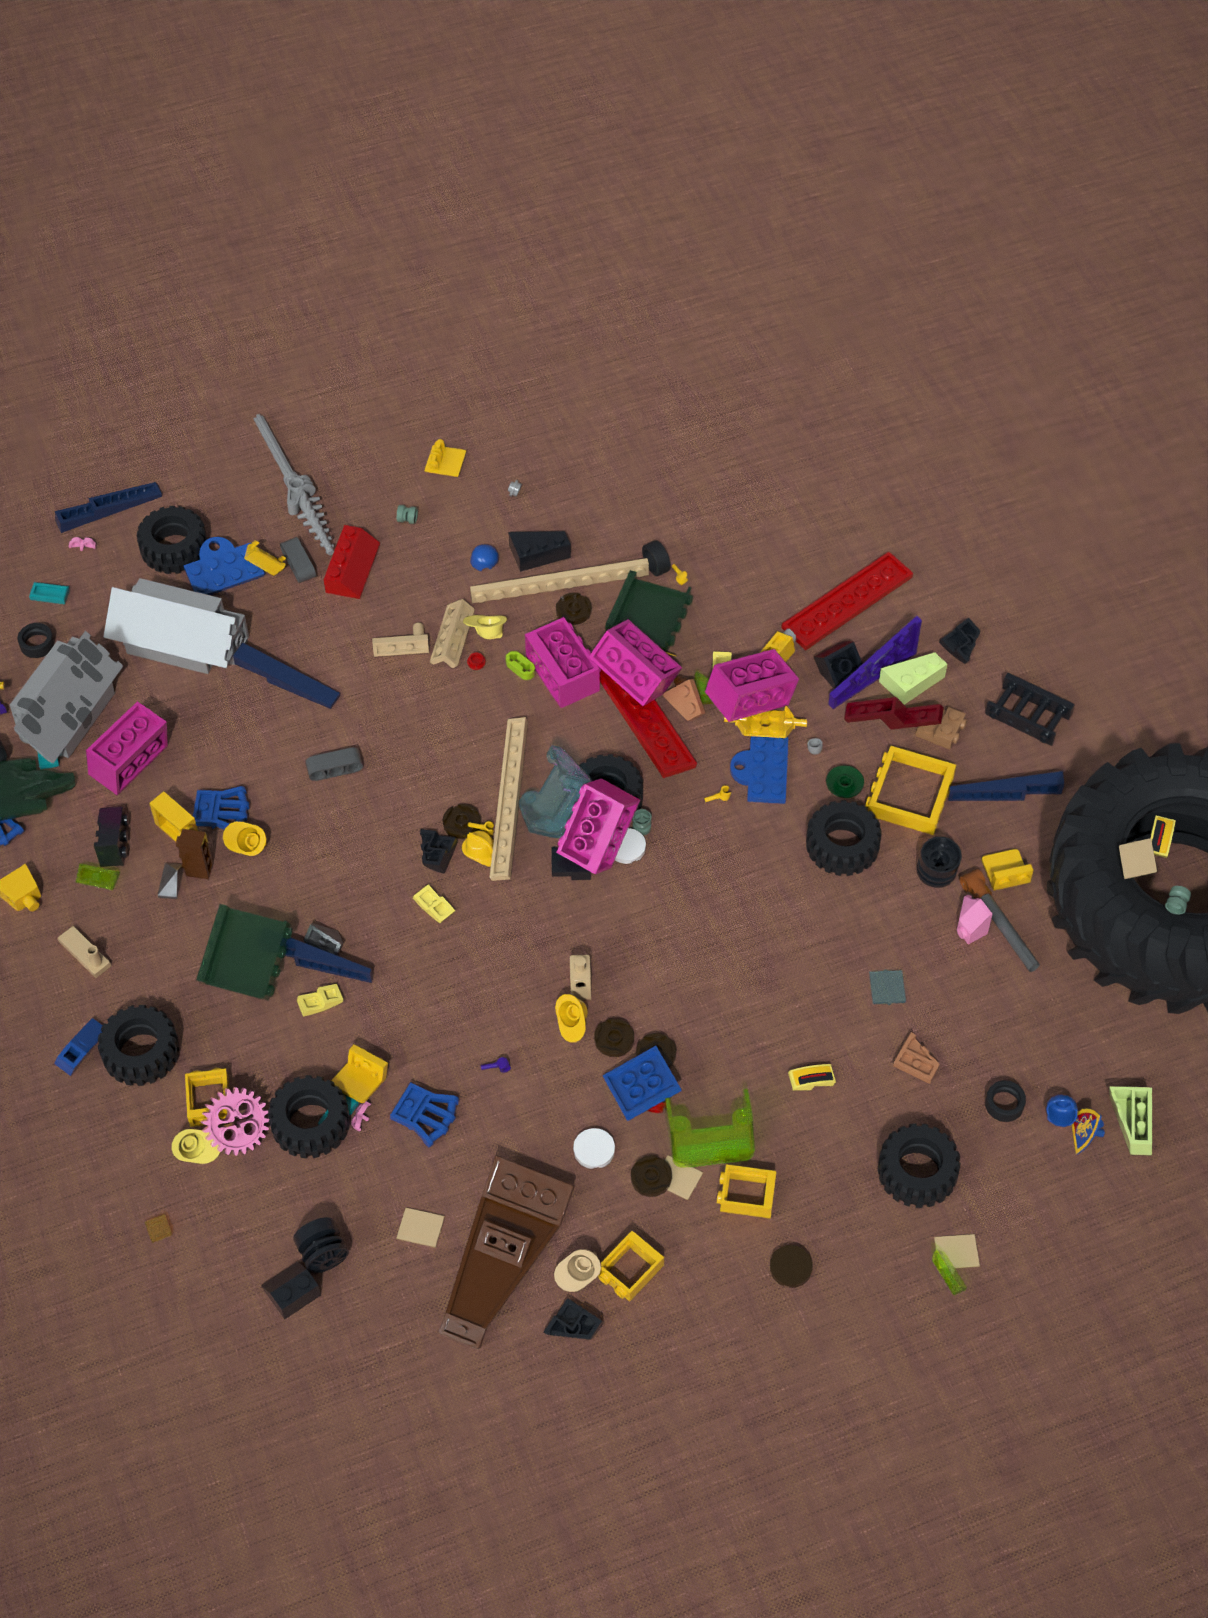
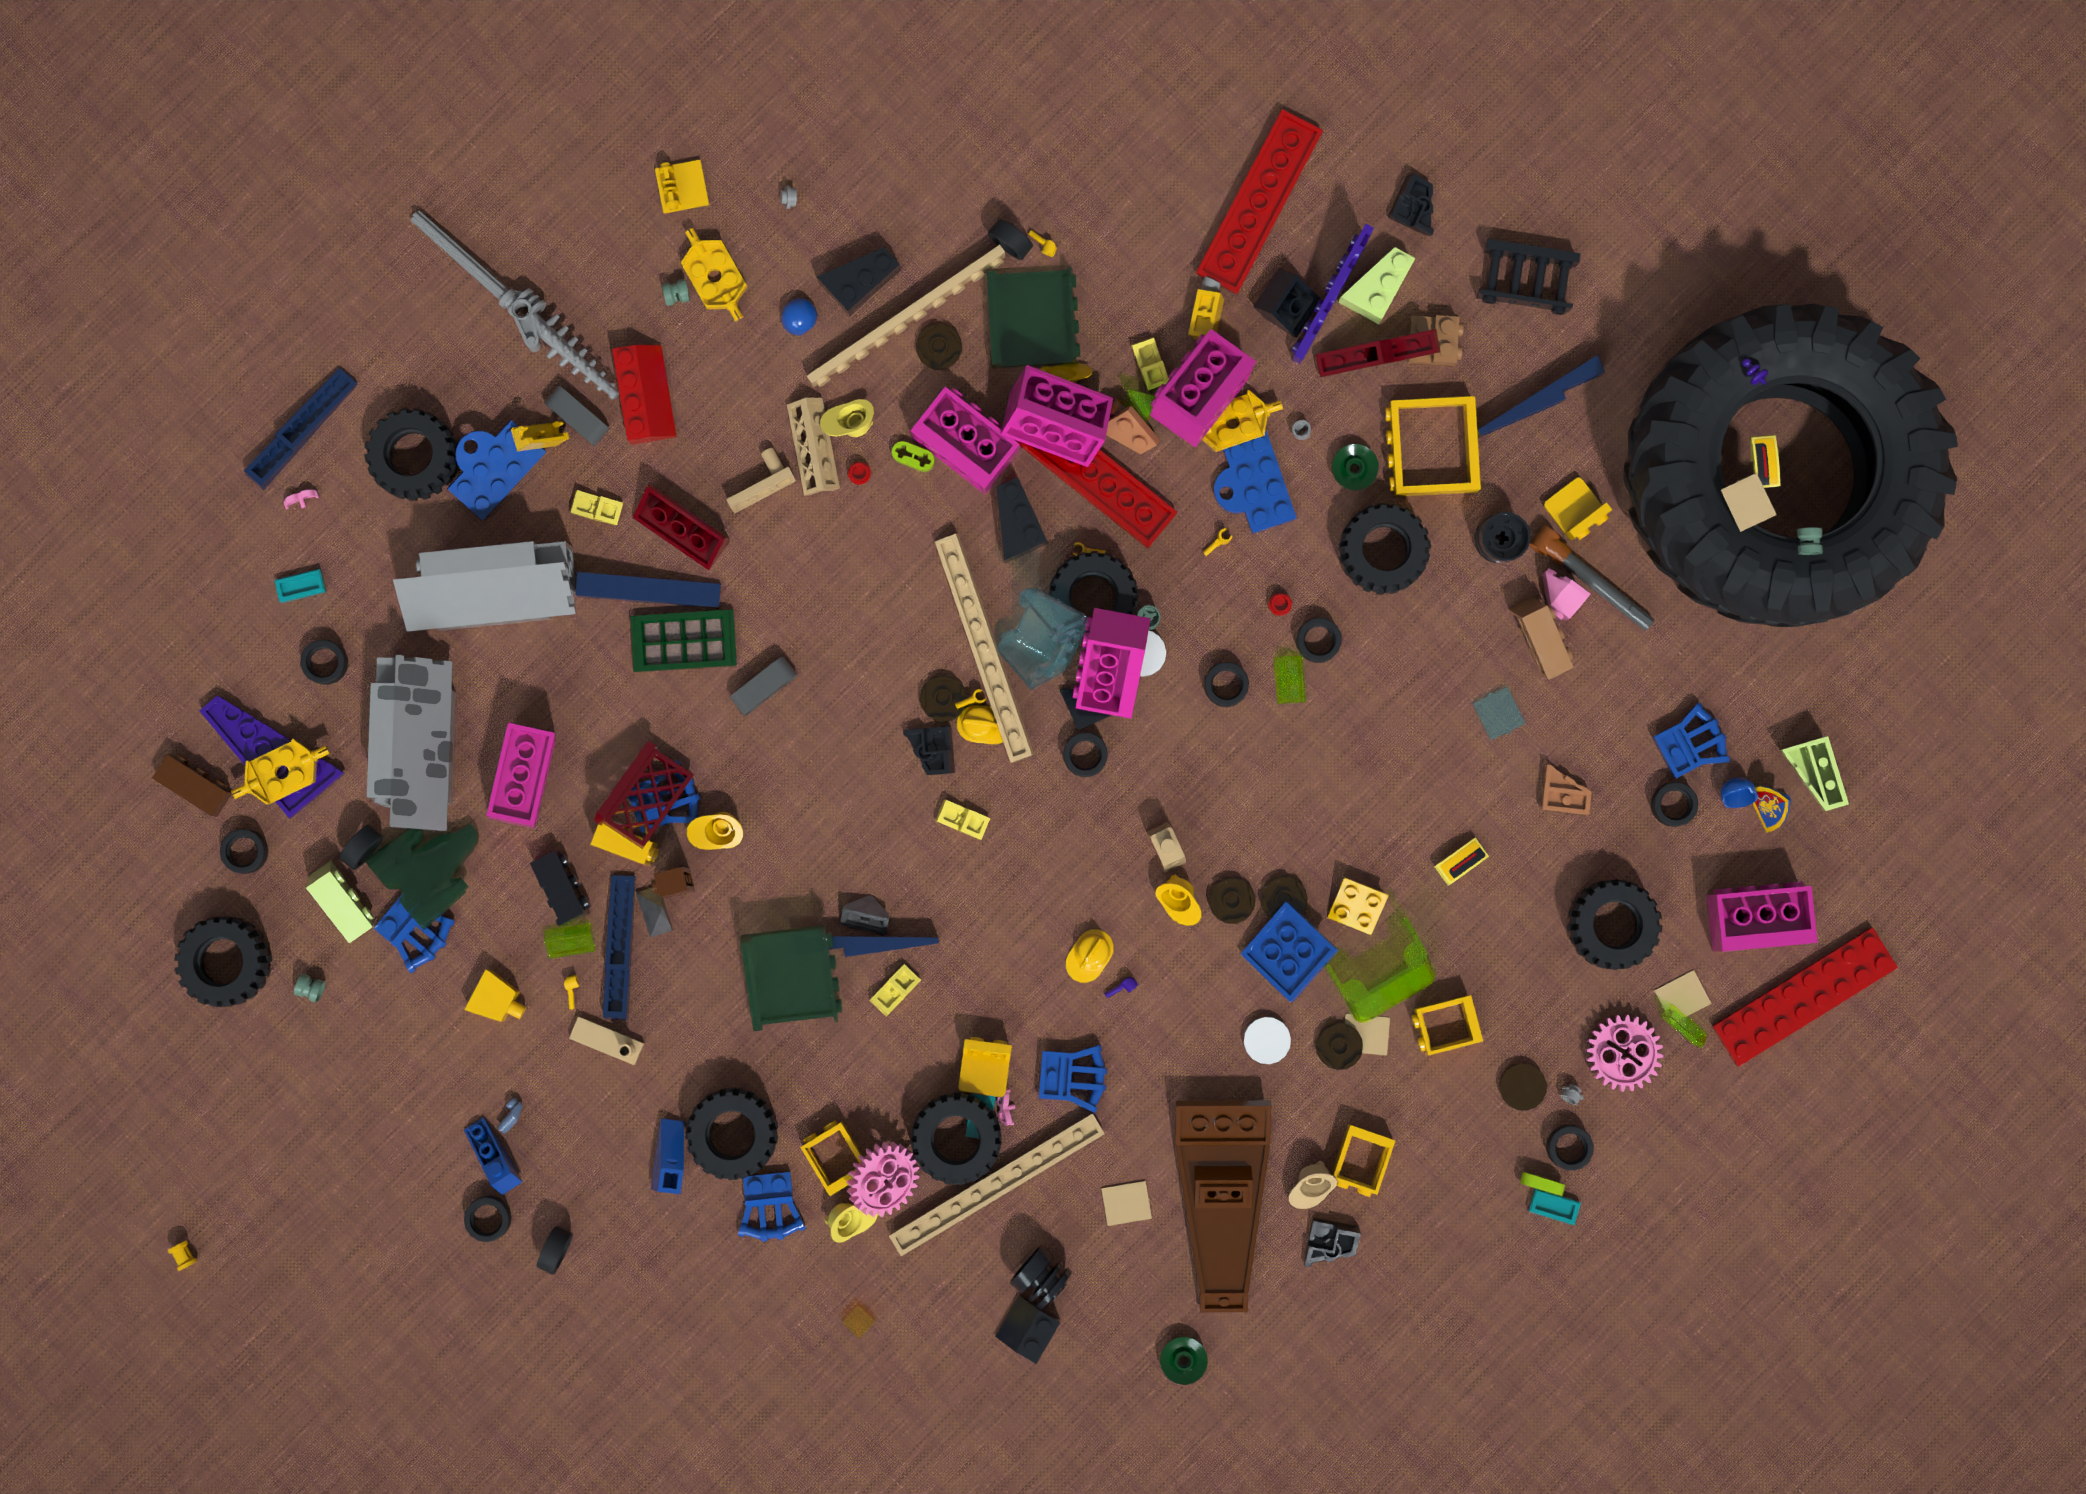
camera: 25 degrees left, 30 degrees up
none -> yellow hand [564,975,580,1009]
none -> light yellow slope [569,490,623,526]
none -> dark red fence [593,741,694,849]
none -> dark blue slope [603,875,636,1020]
none -> dark green piece [630,610,737,673]
none -> dark red slope [632,484,730,570]
none -> yellow plate [681,228,748,322]
none -> blue plate [738,1171,806,1242]
none -> tan plate [889,1113,1105,1256]
none -> black wedge [996,477,1047,564]
none -> black tyre [1063,732,1108,777]
none -> yellow piece [1066,929,1114,983]
none -> dark green dish [1160,1337,1208,1385]
none -> black tyre [1204,662,1249,707]
none -> red plate [1268,592,1292,616]
none -> clear neon green slope [1274,656,1306,704]
none -> black tyre [1296,618,1342,663]
none -> yellow hinge [1327,877,1389,935]
none -> medium nougat wedge [1509,597,1574,680]
none -> lime beam [1519,1172,1565,1196]
none -> teal tile [1528,1188,1581,1225]
none -> black tyre [1547,1125,1594,1171]
none -> light grey plate [1561,1084,1584,1105]
none -> bright pink gear [1585,1015,1664,1092]
none -> blue plate [1652,702,1730,779]
none -> dark pink brick [1707,882,1818,952]
none -> red plate [1712,927,1898,1067]
none -> dark purple hair [1742,358,1768,385]

